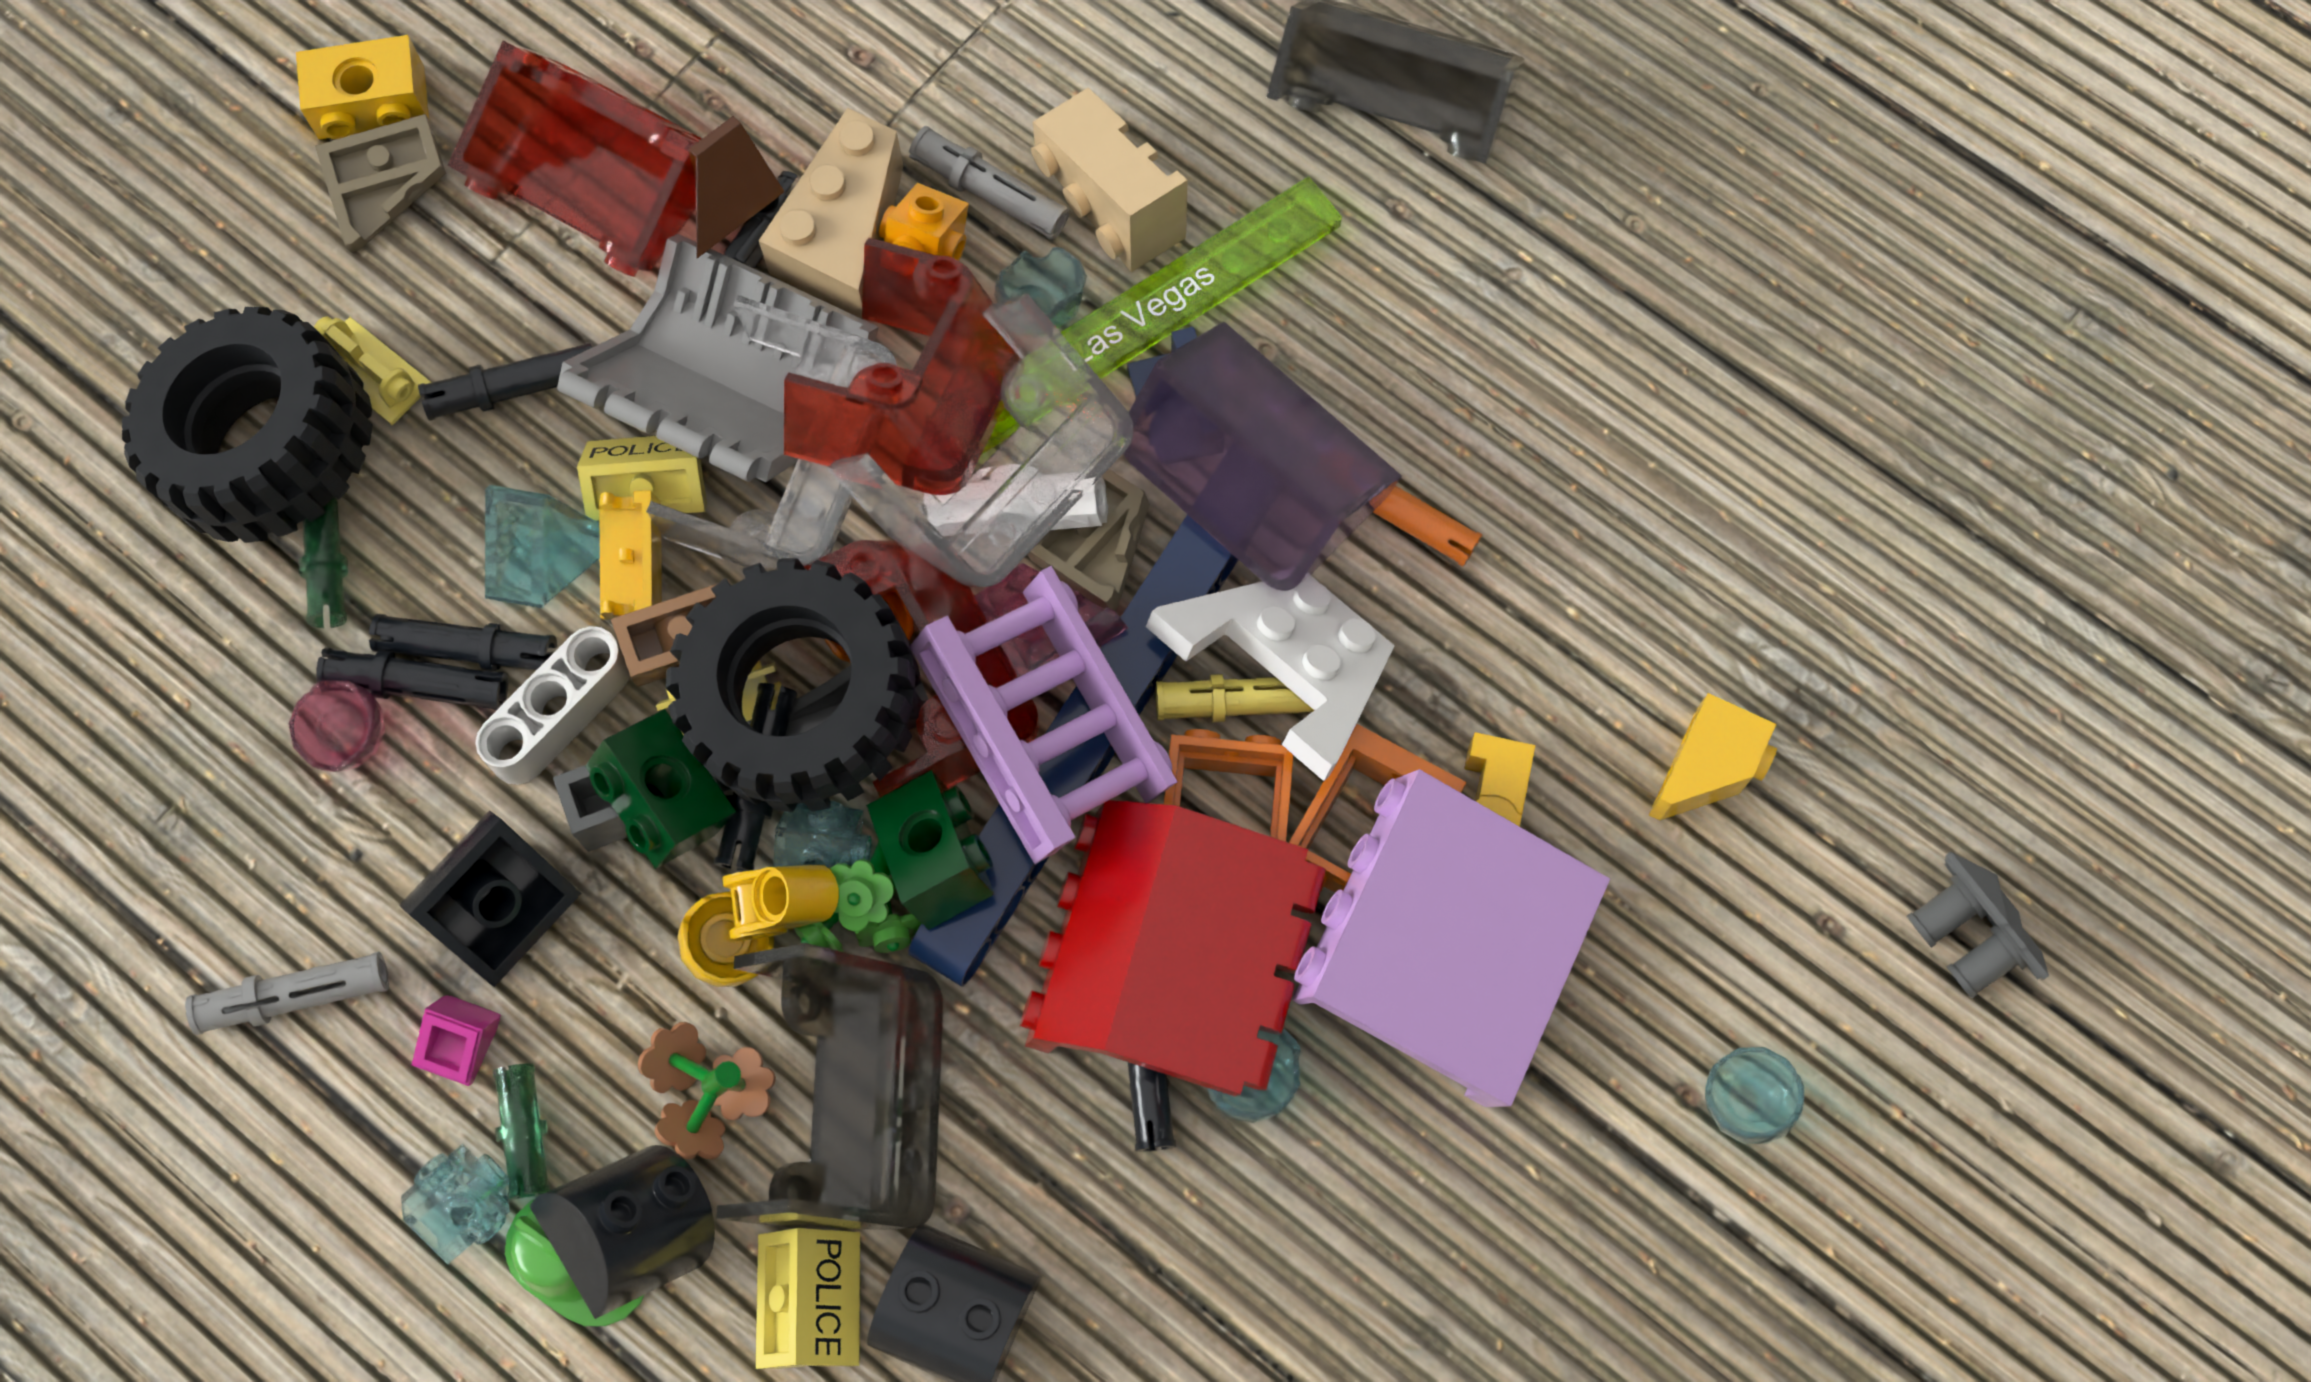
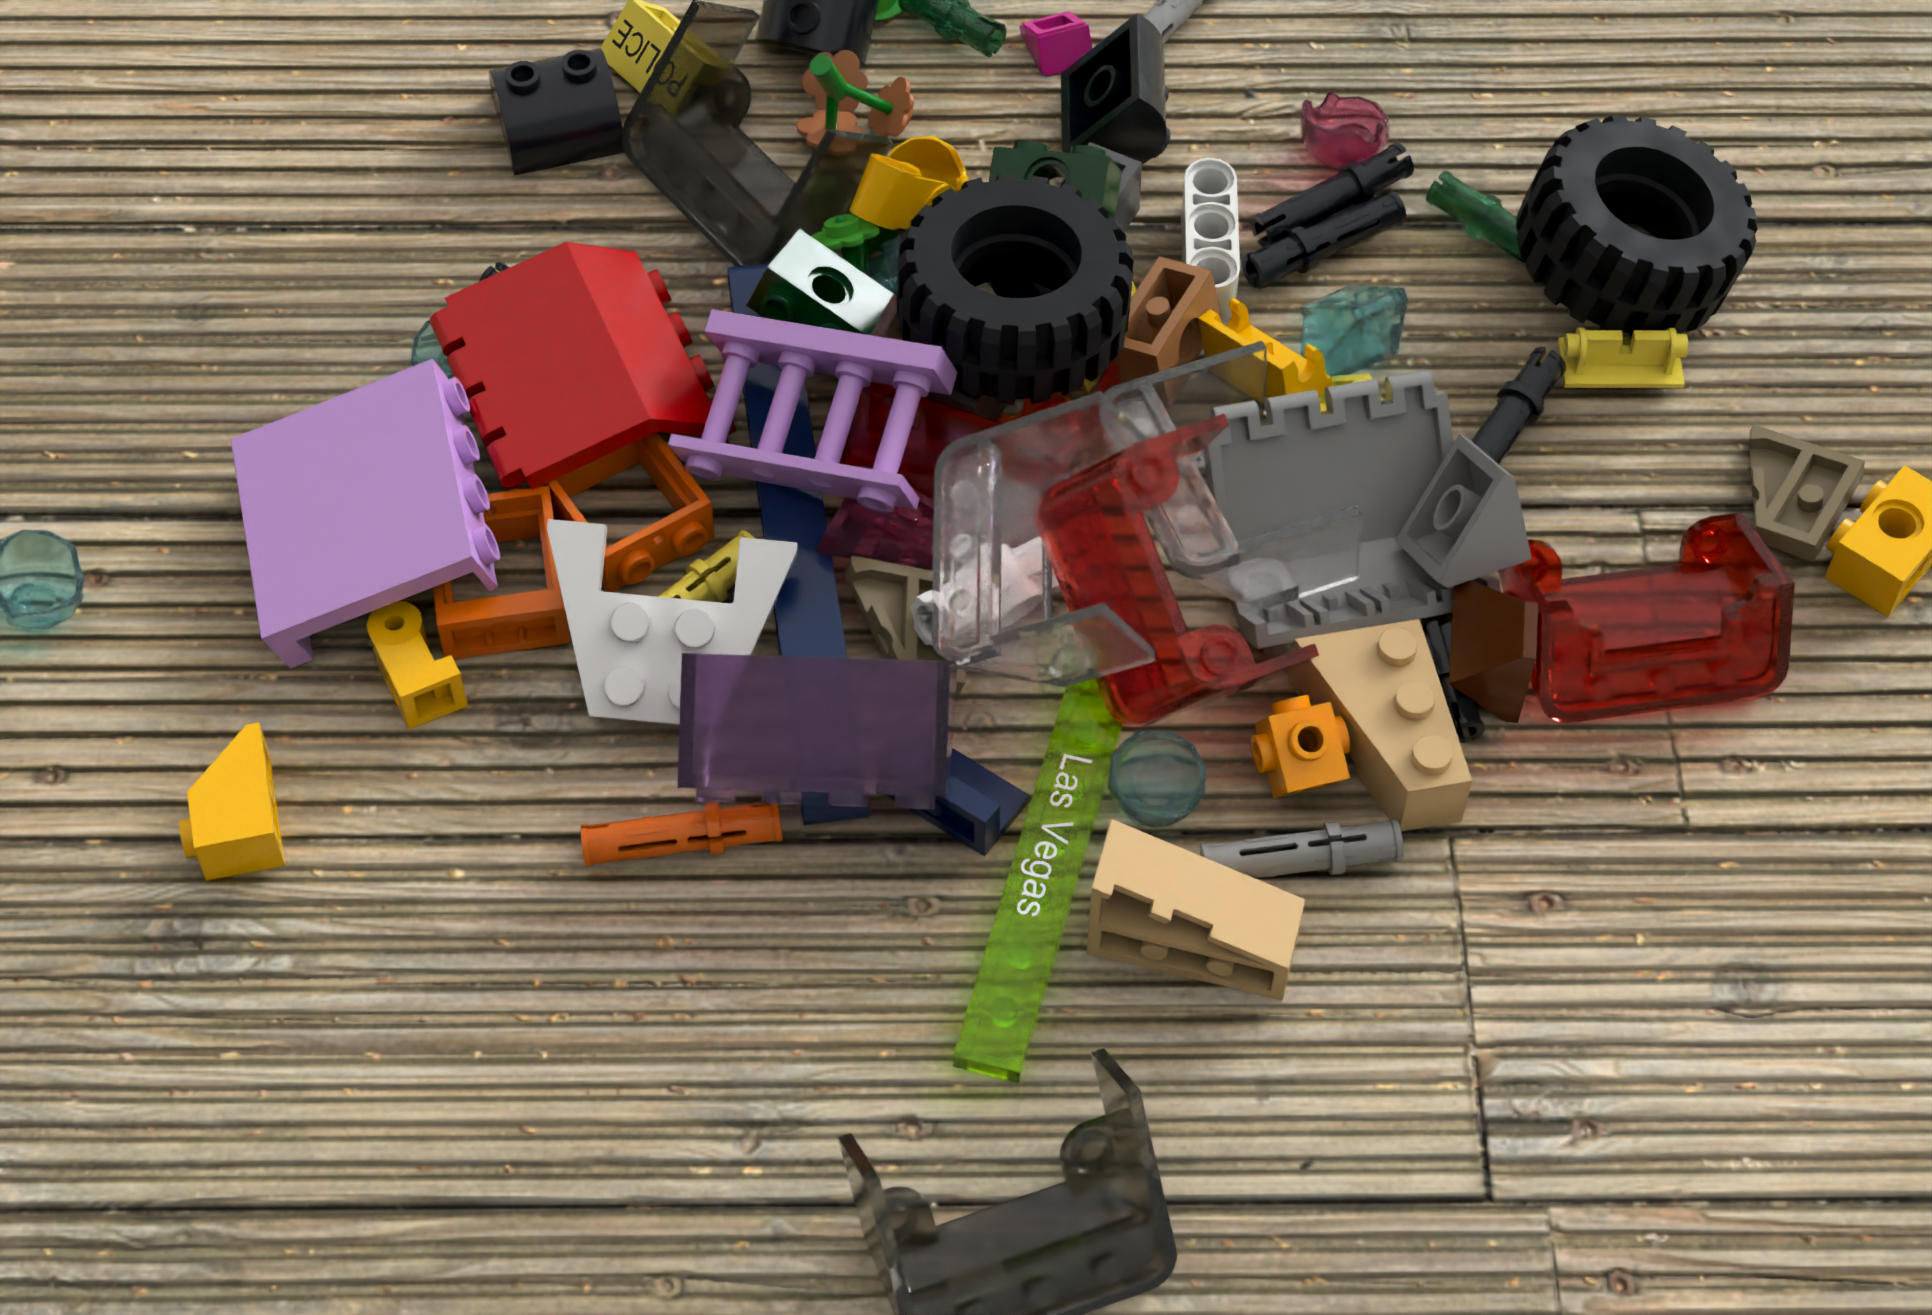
camera: 140 degrees right, 15 degrees down
none -> light grey slope [1395,434,1532,588]

